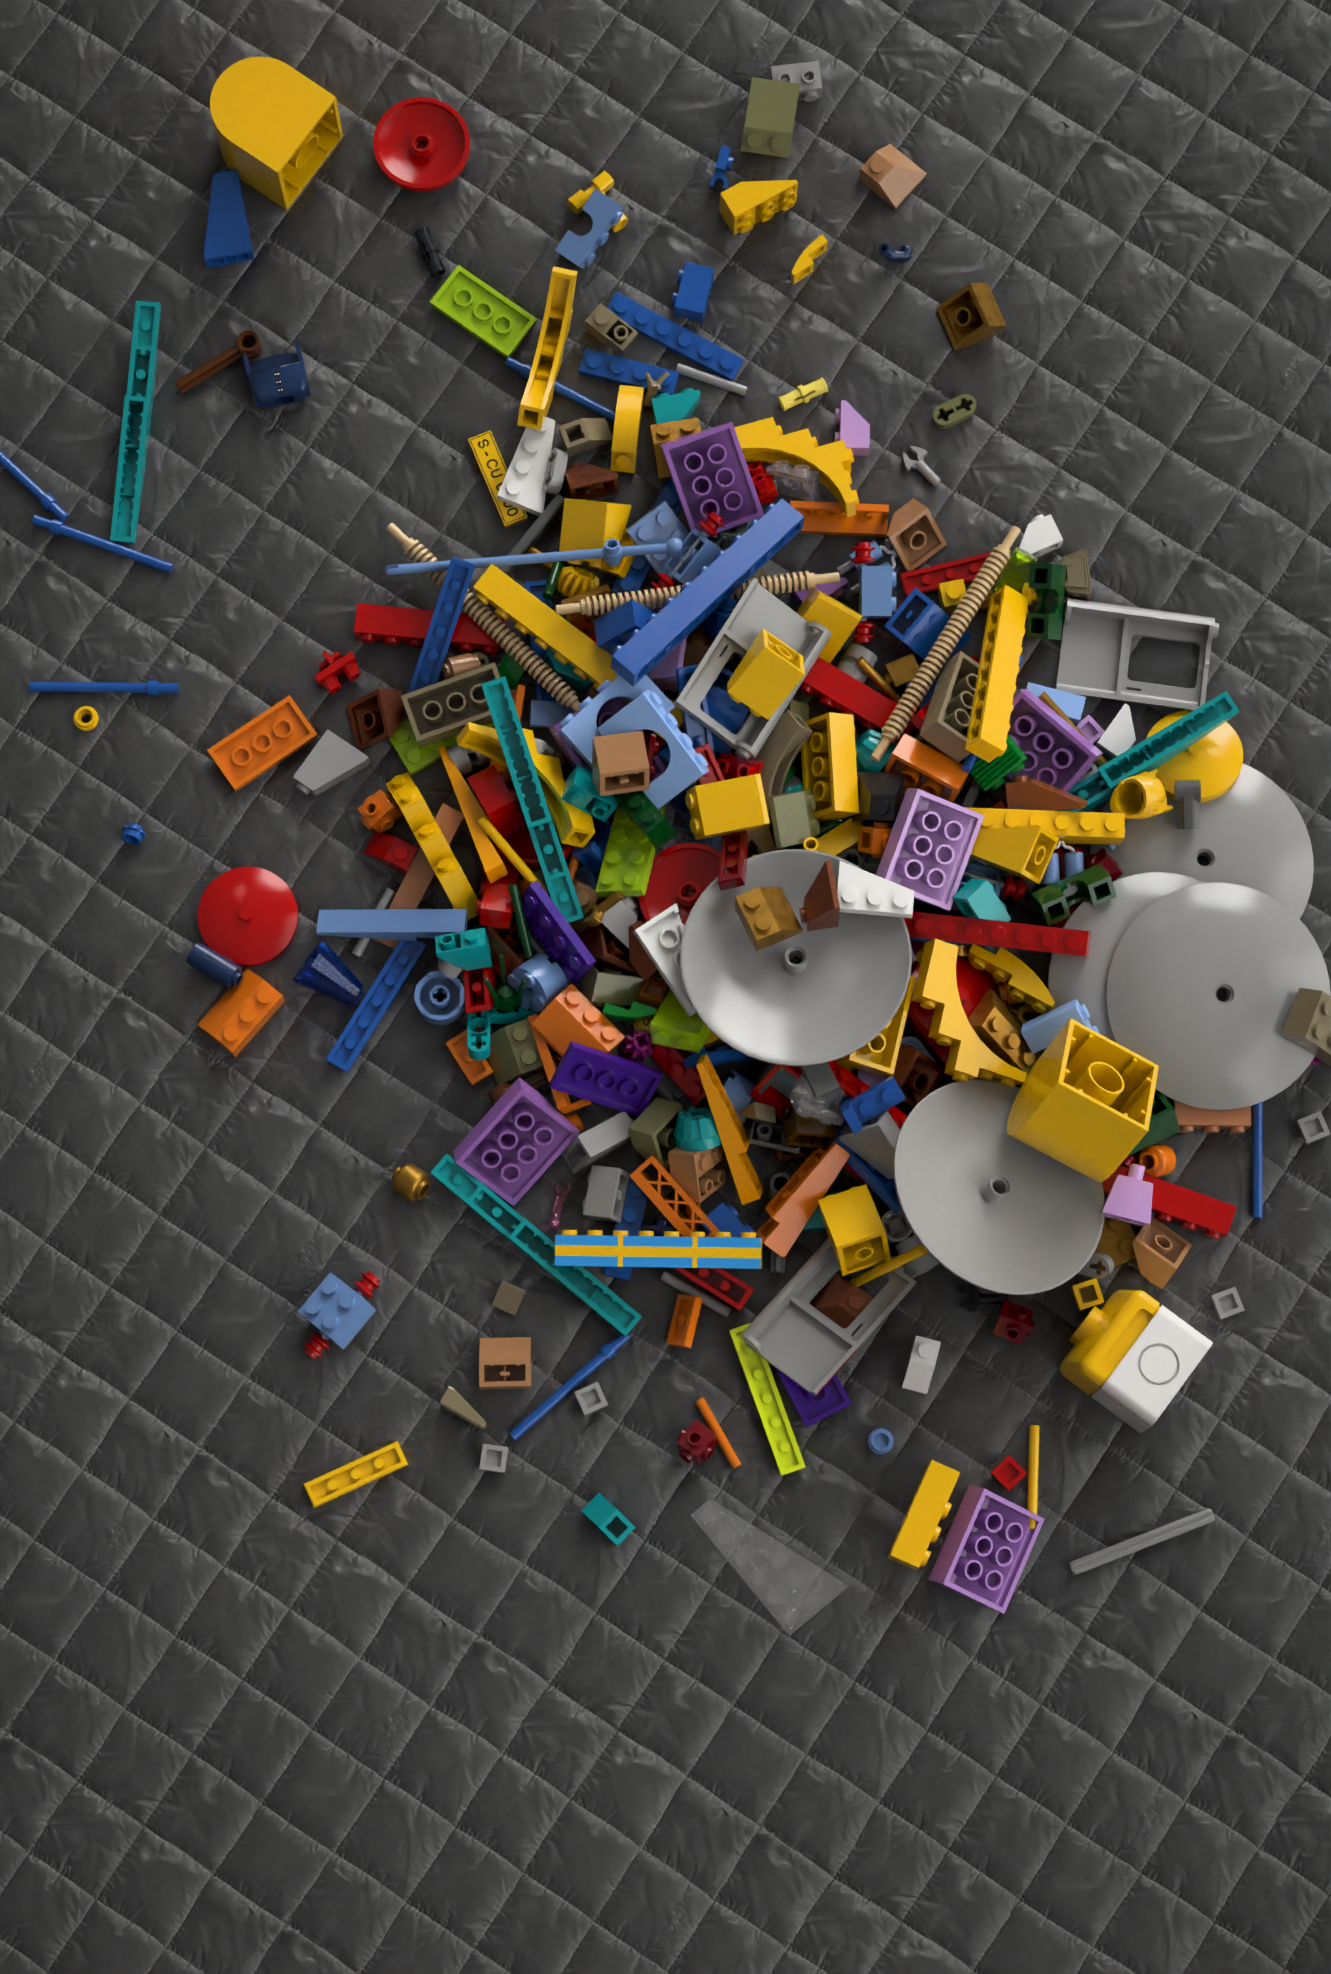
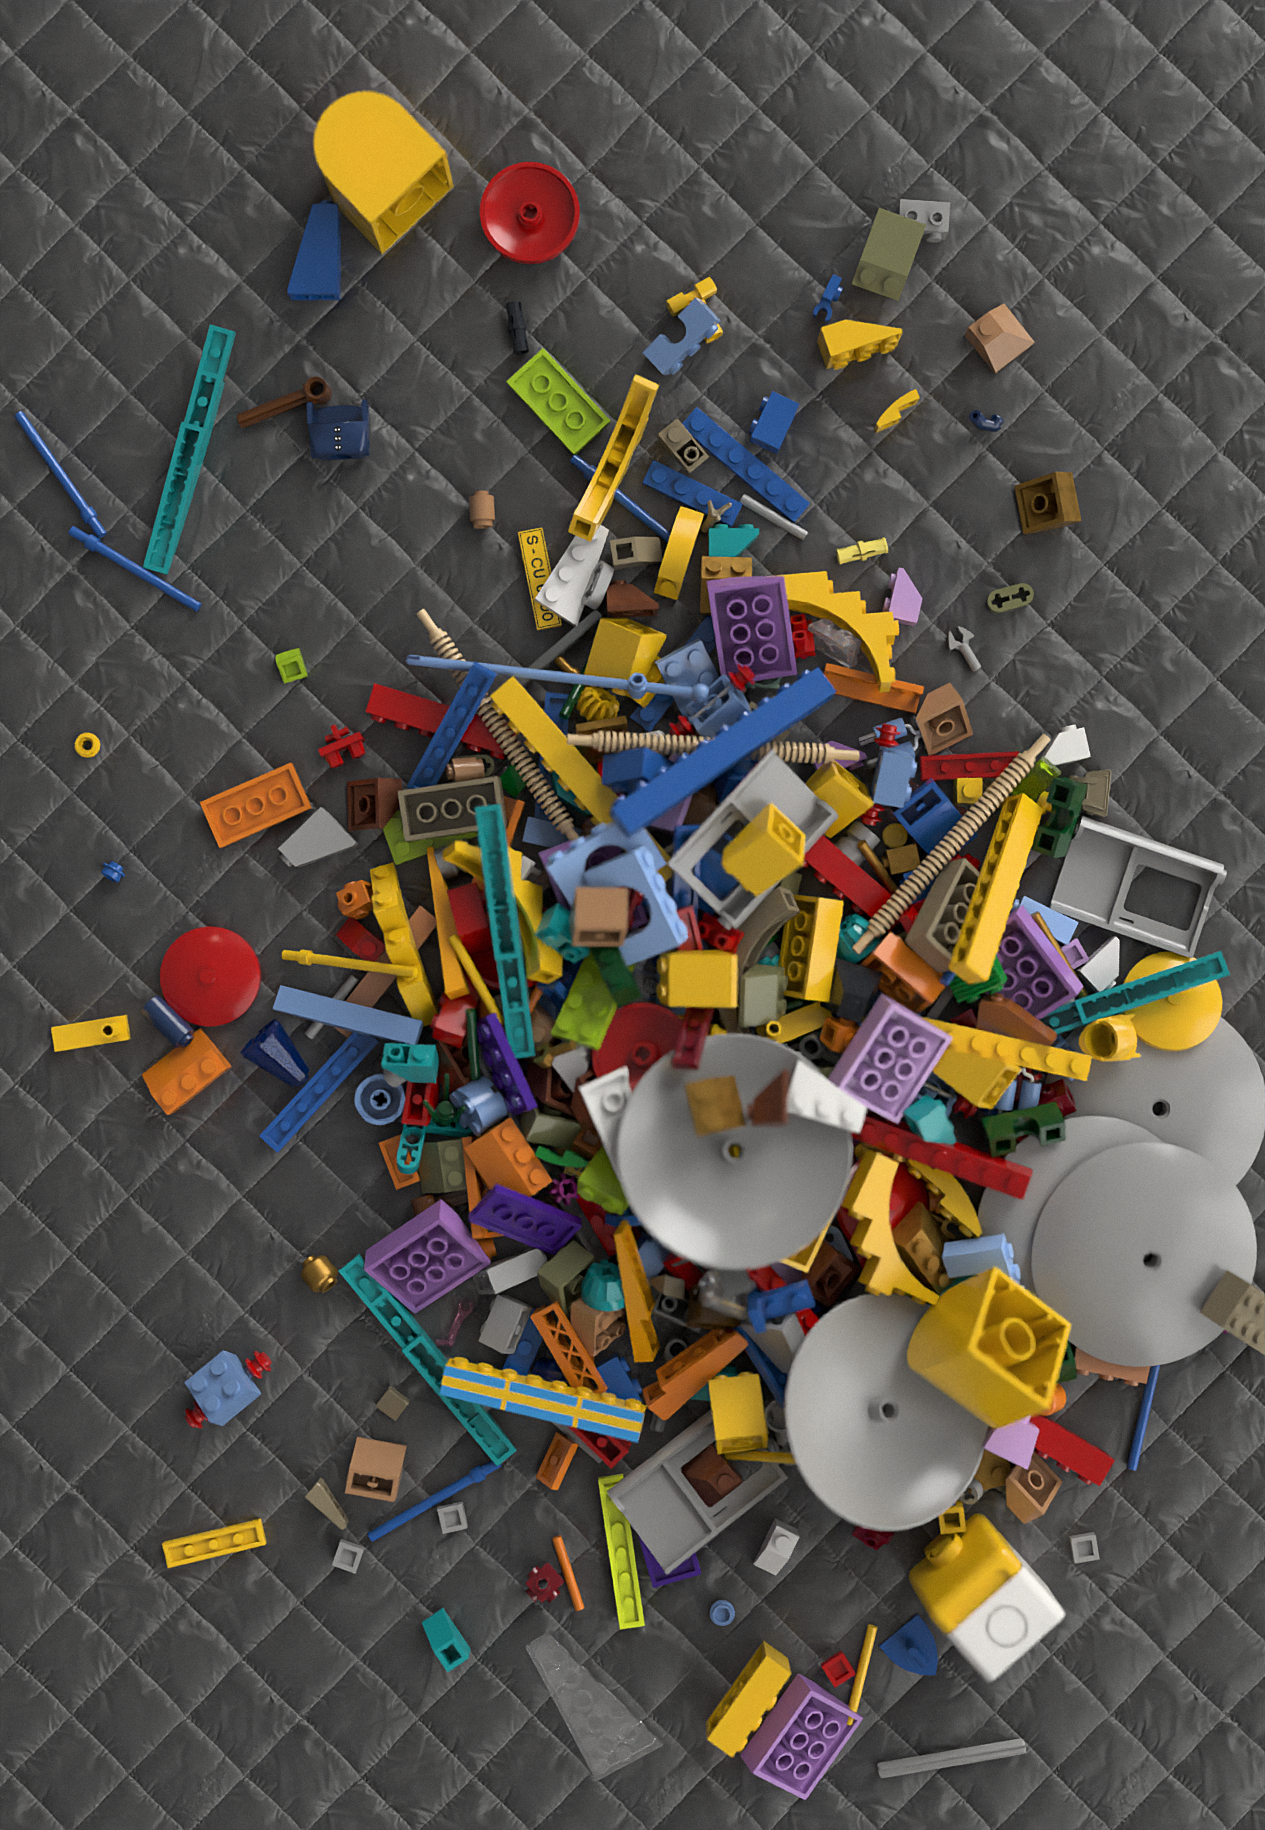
camera: 15 degrees right, 10 degrees up
blue bar [29,680,179,695] -> none
dark grey piece [1174,780,1201,829] -> none
light grey plate [1296,1111,1330,1145] -> none
none -> yellow piece [51,1015,131,1052]
none -> lime slope [275,648,308,684]
none -> yellow bar [282,949,418,978]
none -> medium nougat brick [469,491,495,529]
none -> blue shield [879,1614,938,1675]
none -> yellow tile [882,823,908,849]

